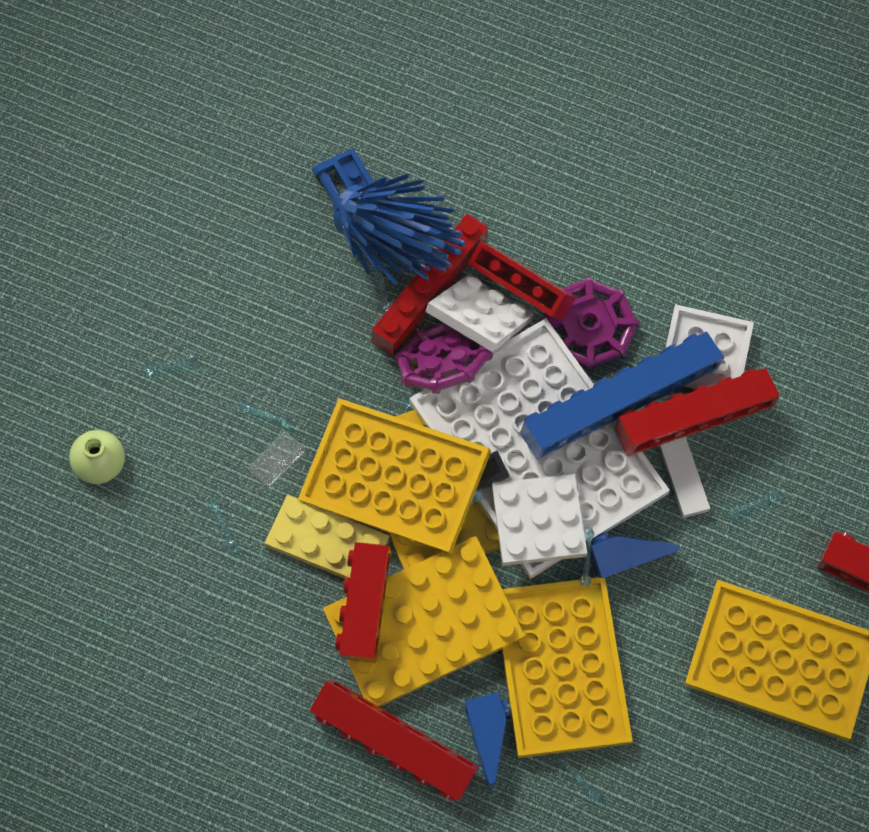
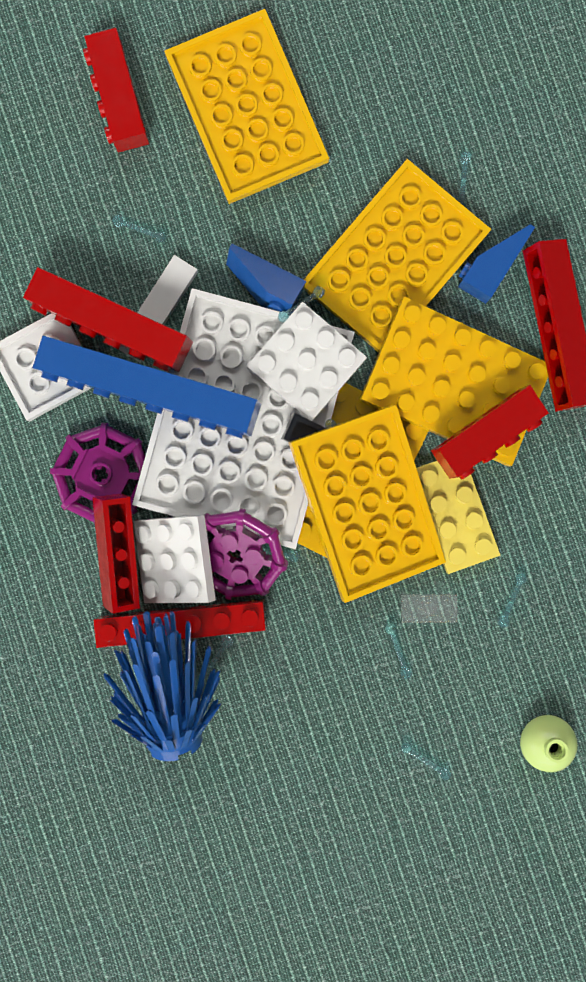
camera: 125 degrees left, 20 degrees up
blue plate [312,148,373,211] -> none

